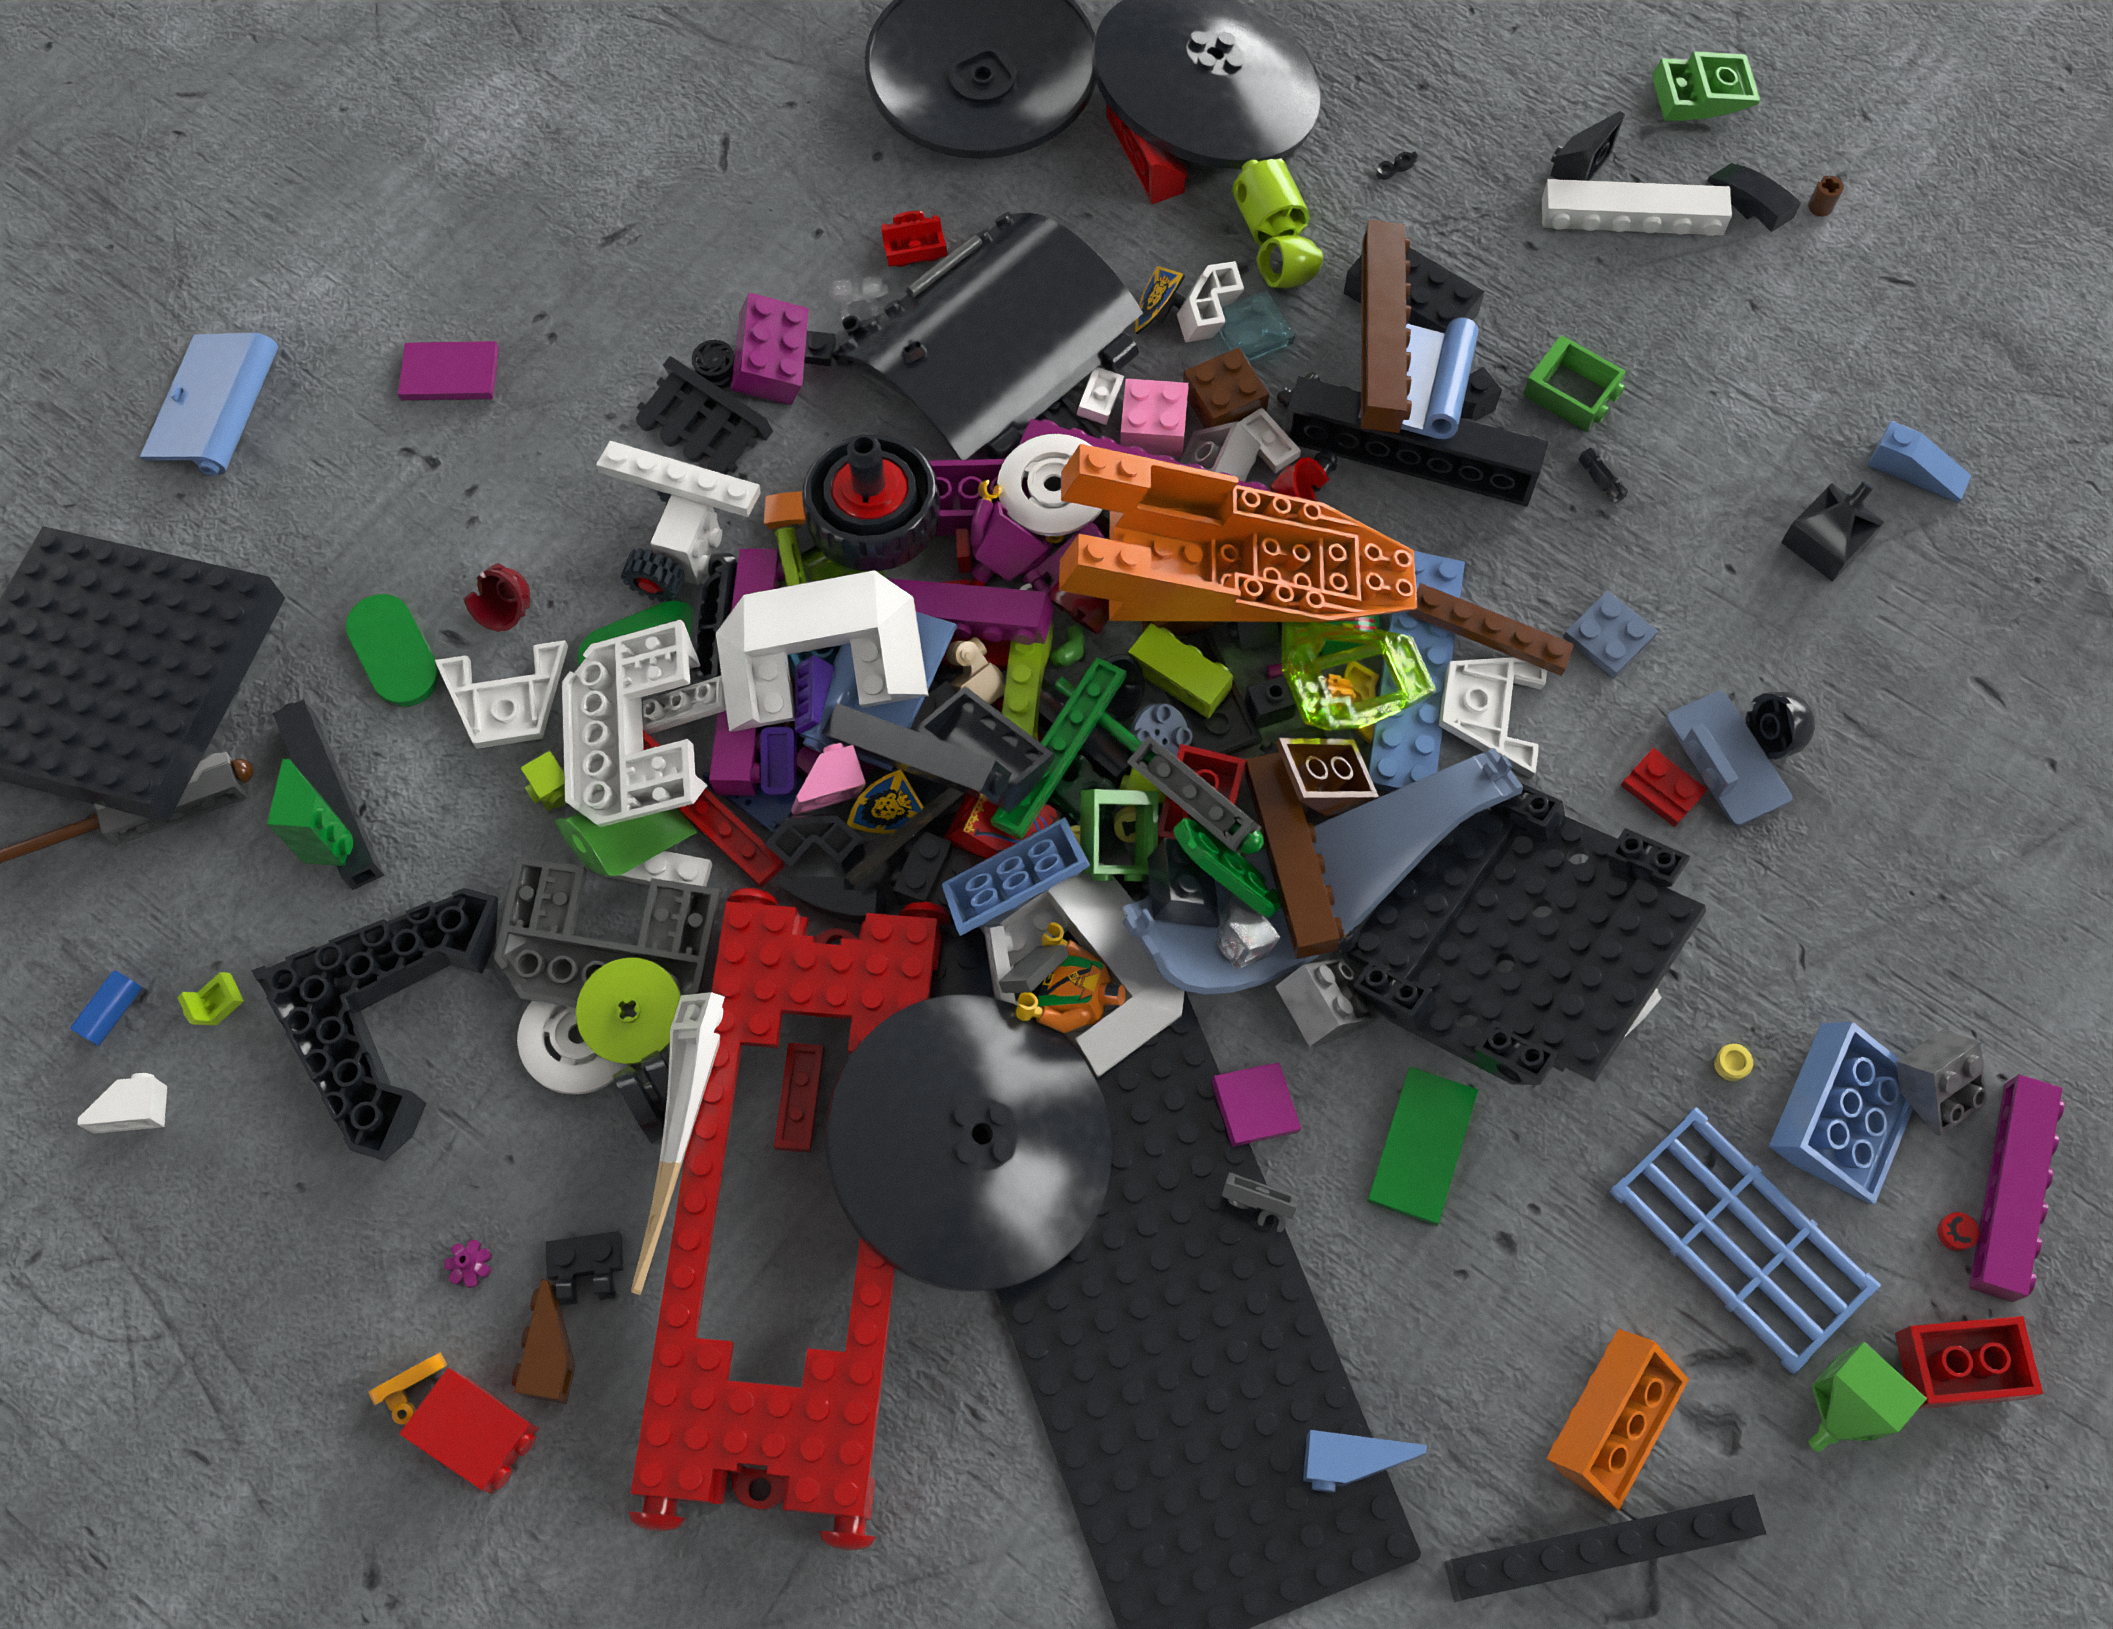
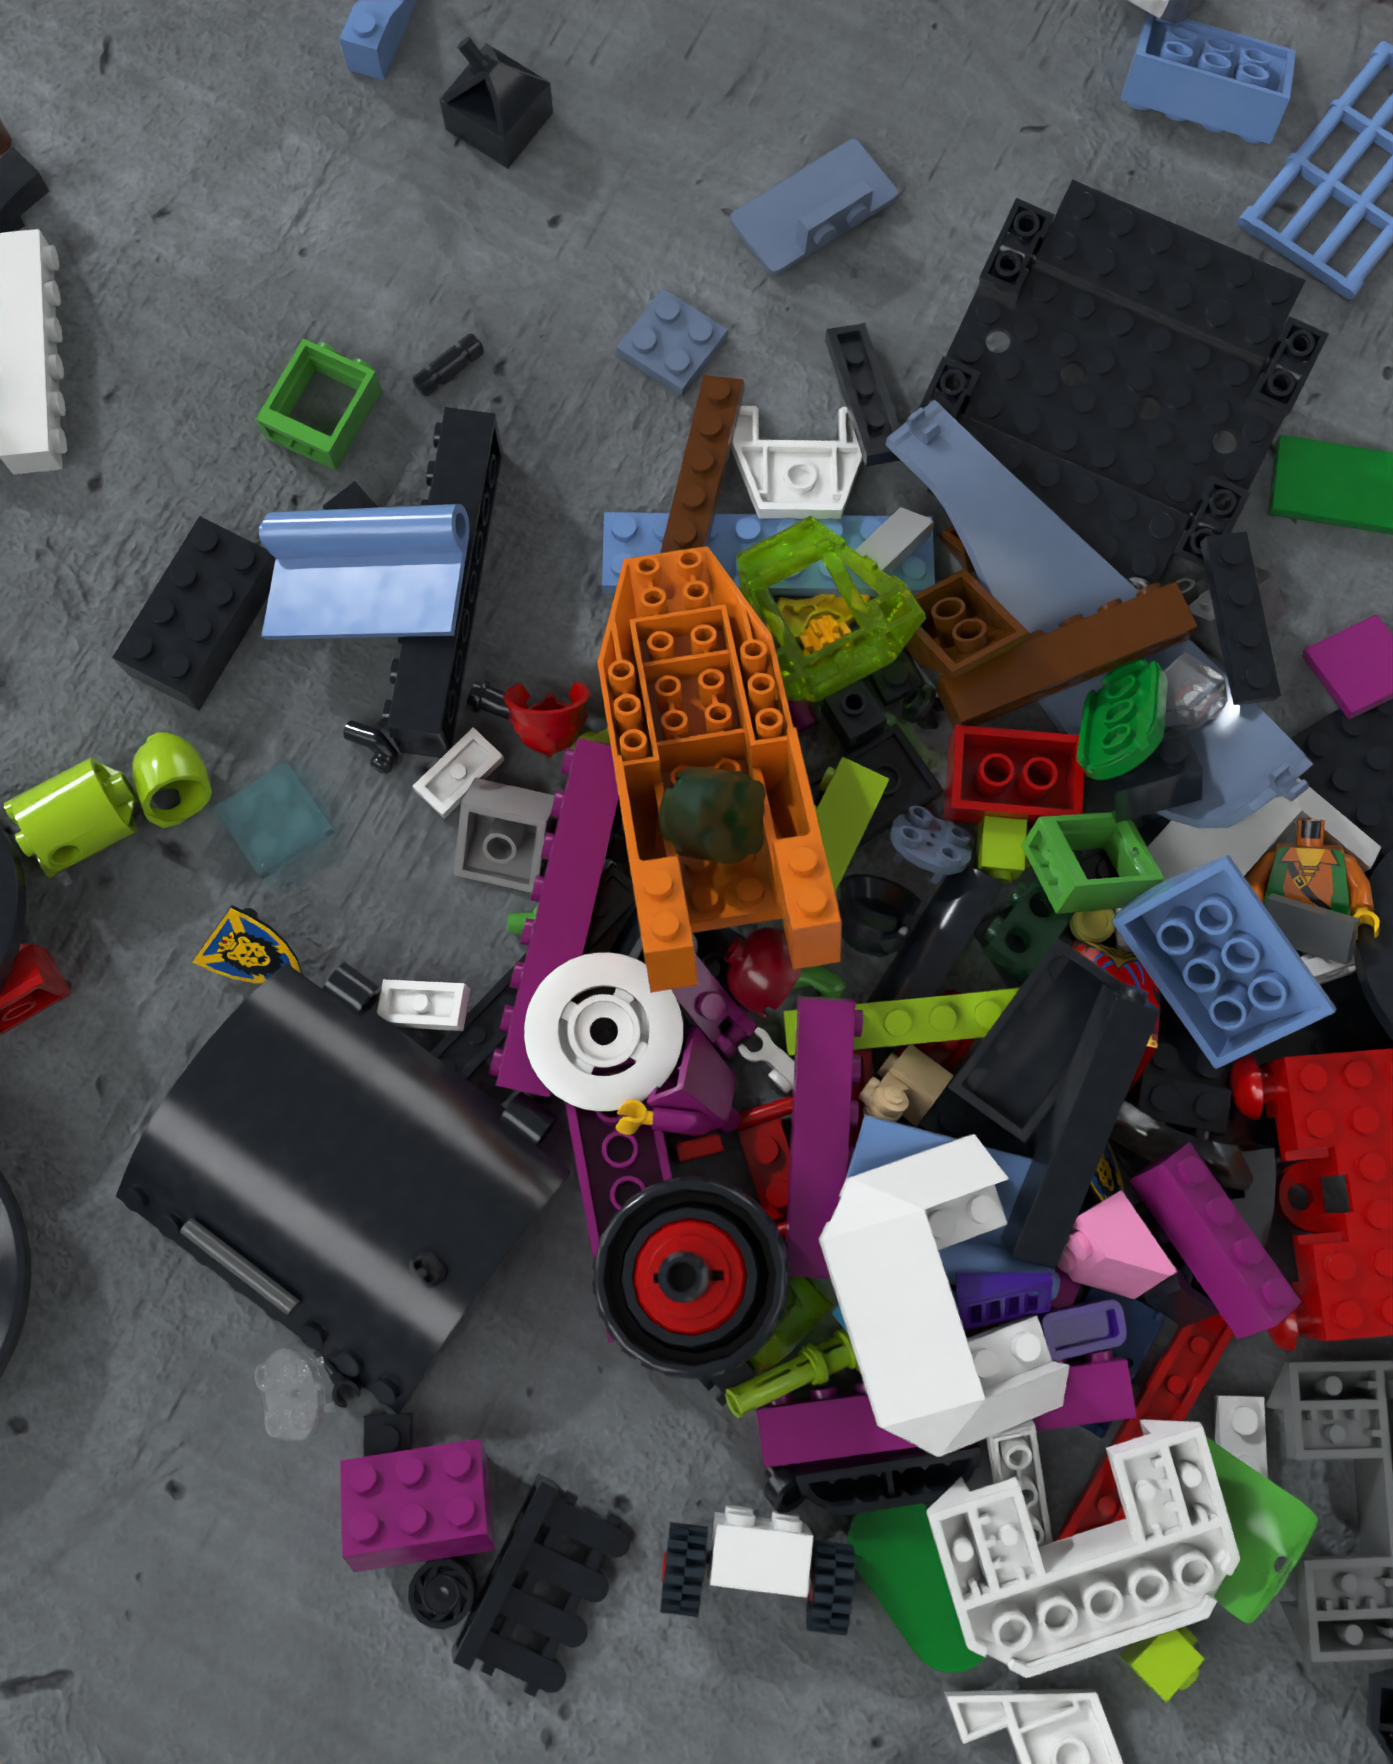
camera: 105 degrees left, 10 degrees up
white plate [596,441,761,517] -> none
orange slope [764,492,806,529] -> none
red slope [881,211,948,267] -> none
green tile [990,657,1126,841] -> none
dark grey piece [1055,677,1264,854] -> none
bright pink brick [1120,379,1188,457] -> none
white brick [1177,261,1244,343] -> none
reddish brown brick [1183,347,1269,429] -> none
reddish brown brick [1361,219,1412,433] -> none
red plate [1621,748,1708,827] -> none
light yellow tile [1714,1044,1753,1082] -> none
black cylinder [1745,692,1815,760] -> none
none -> brick [659,766,766,864]
none -> black plate [825,323,901,466]
none -> light grey slope [844,507,934,589]
none -> magenta brick [1129,1142,1301,1339]
none -> black plate [1200,531,1281,706]

